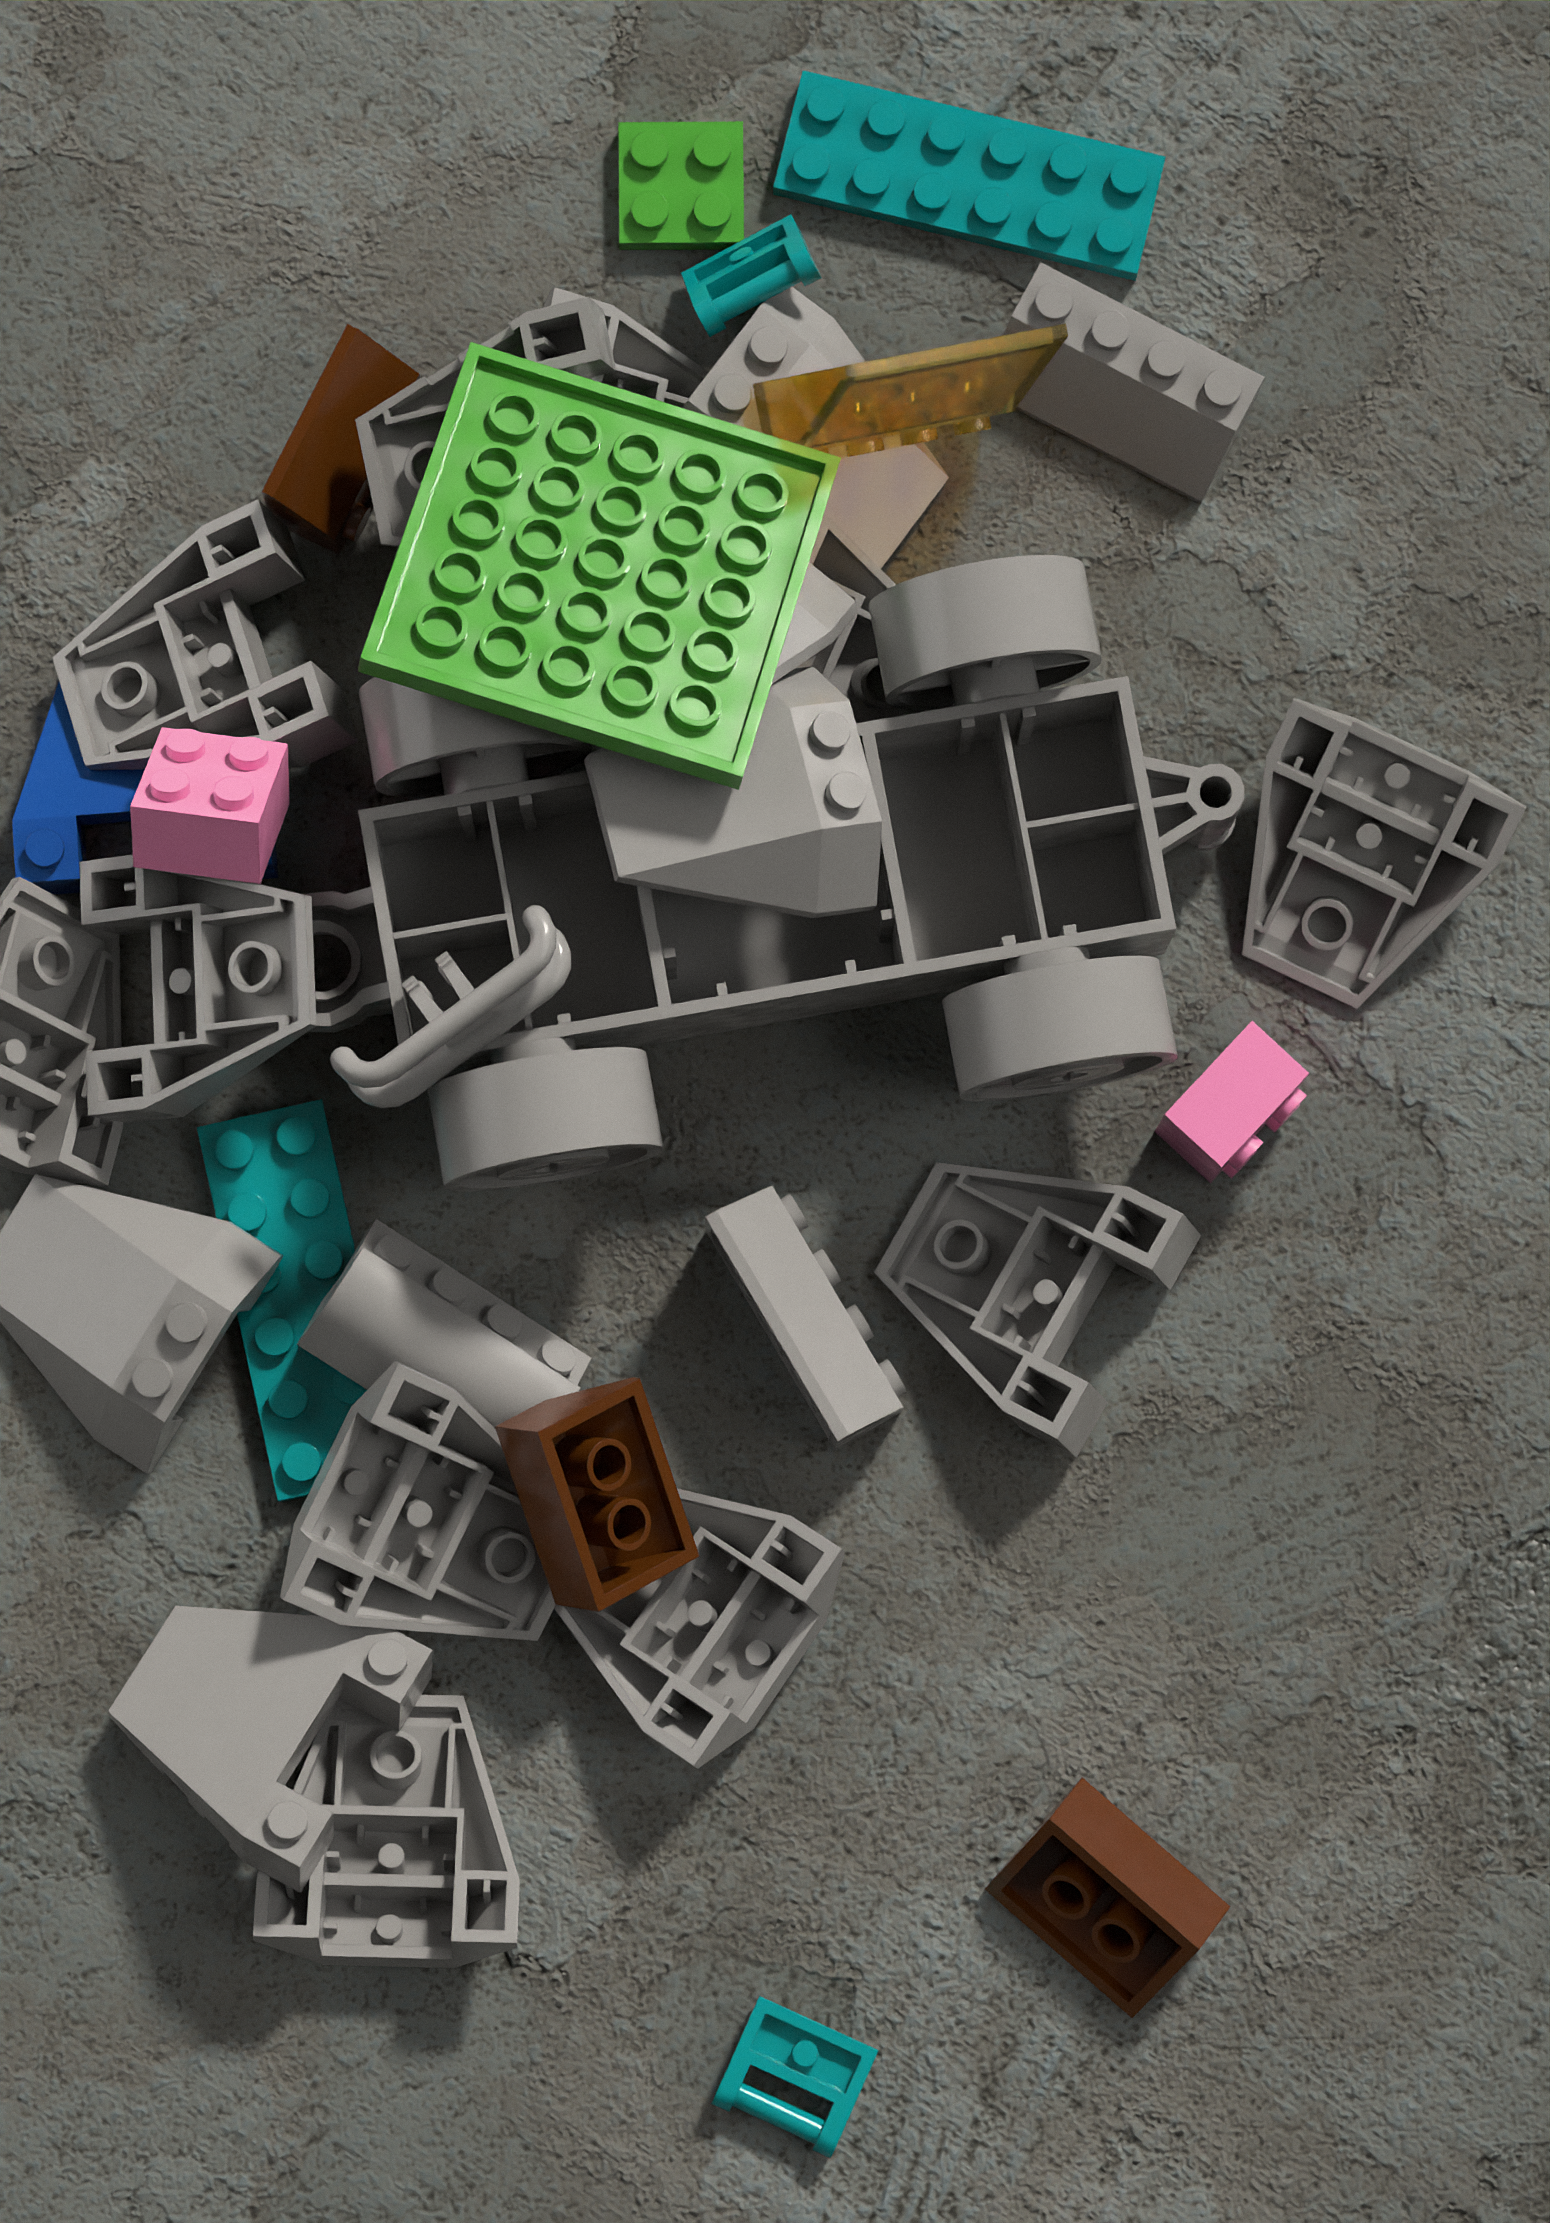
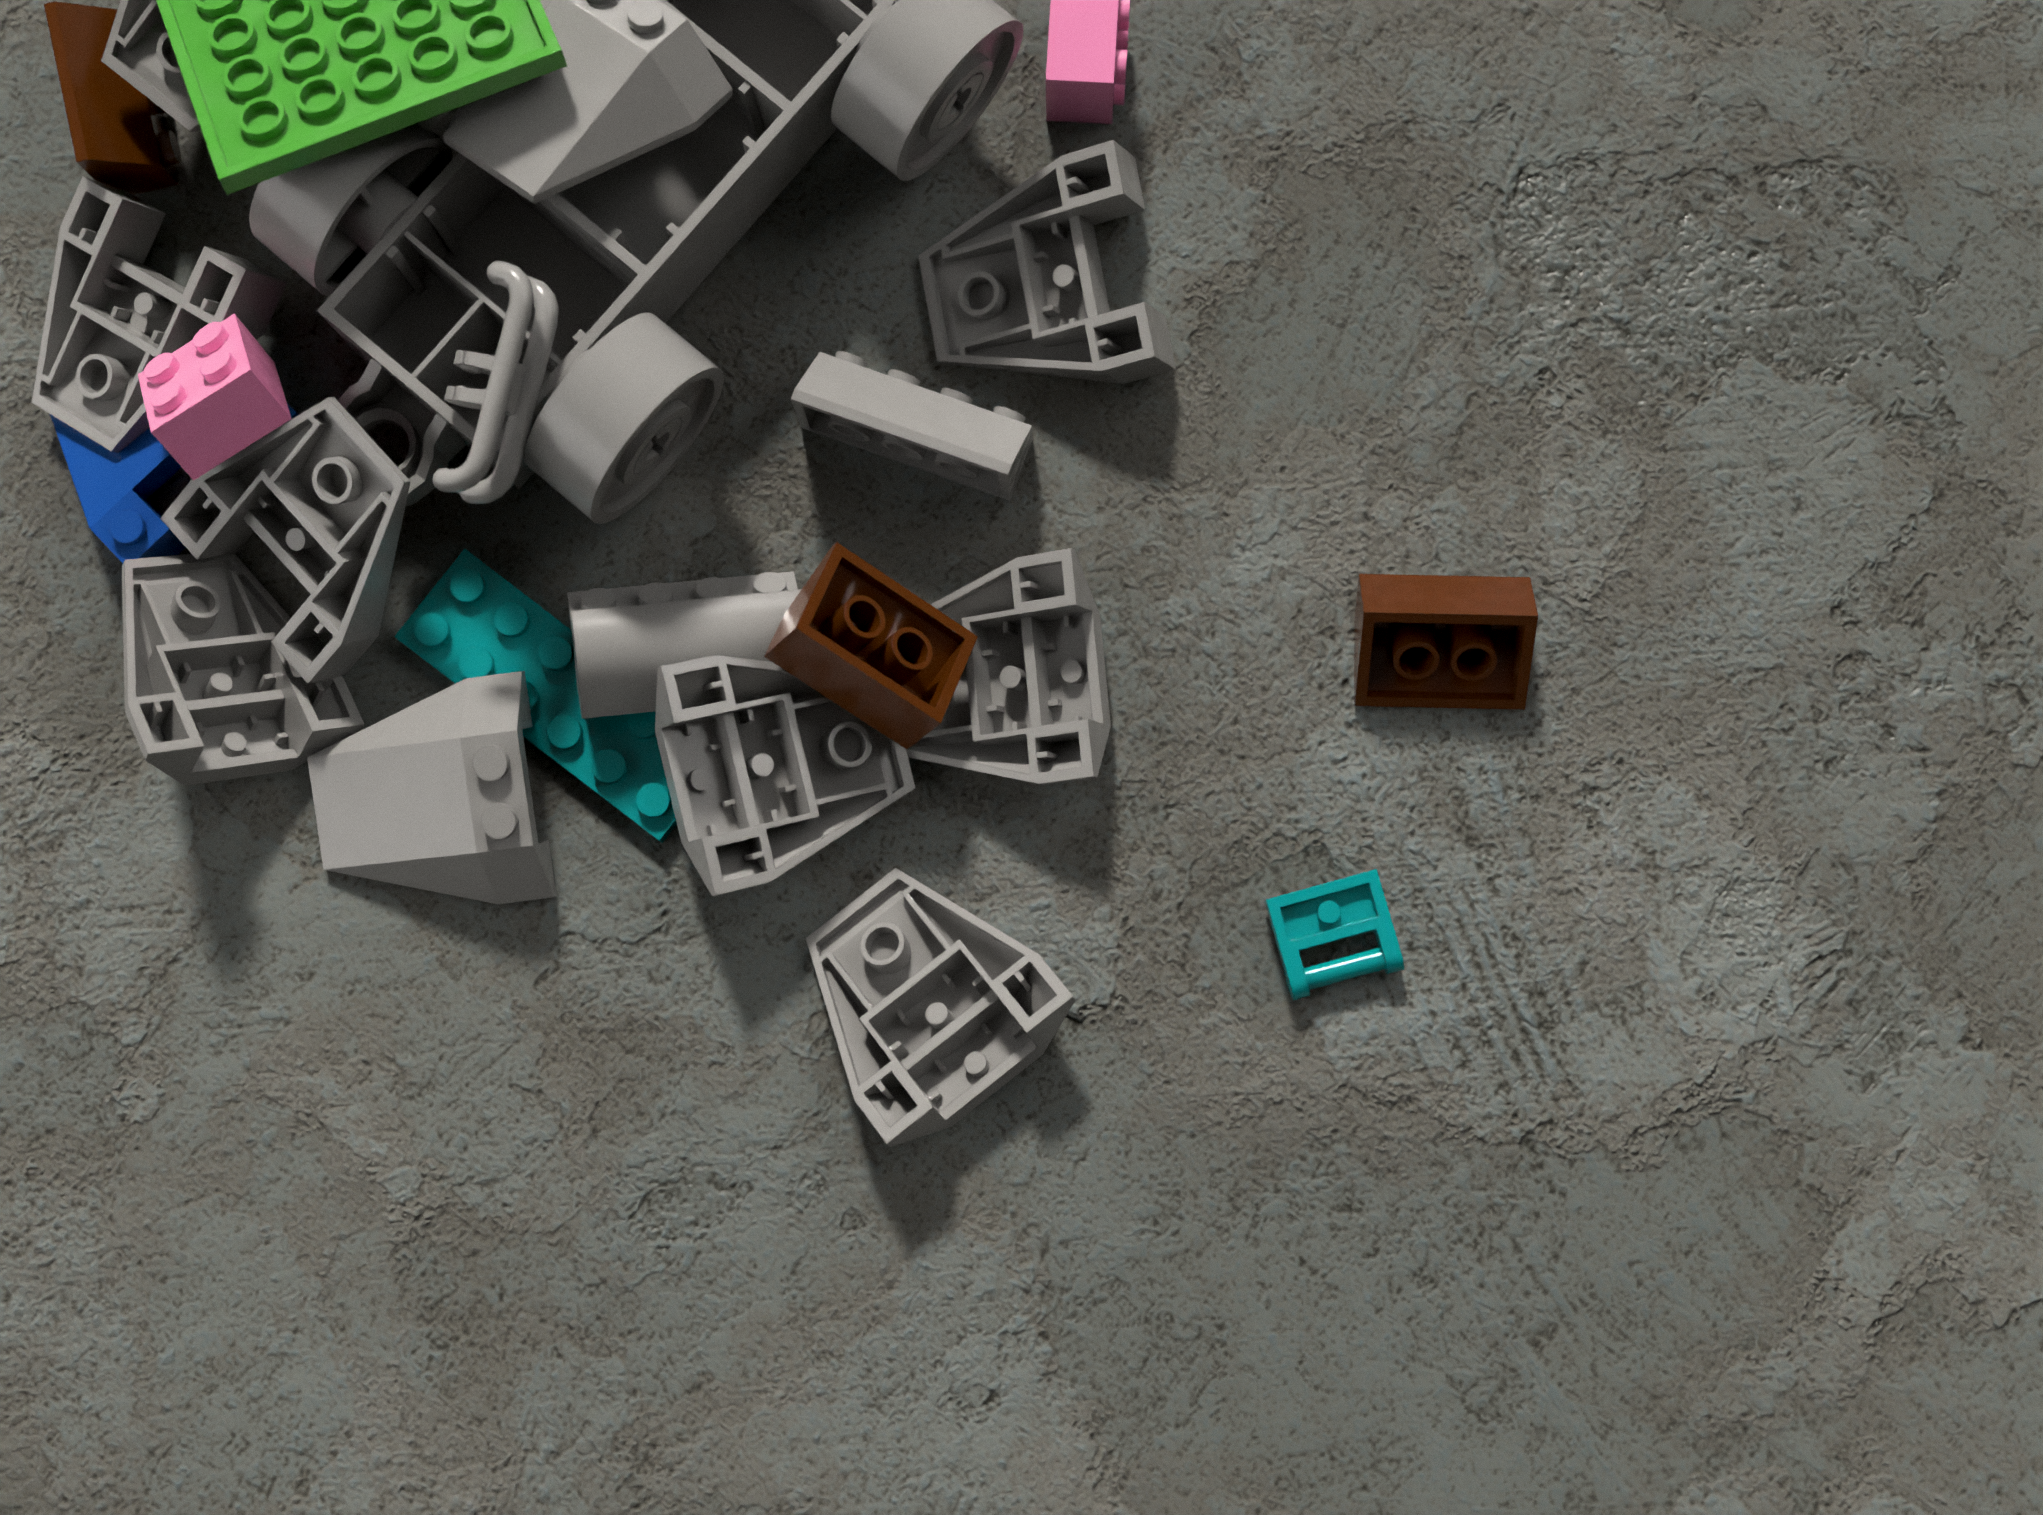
camera: 30 degrees left, 0 degrees up
light grey wedge [108,1606,433,1893] -> none

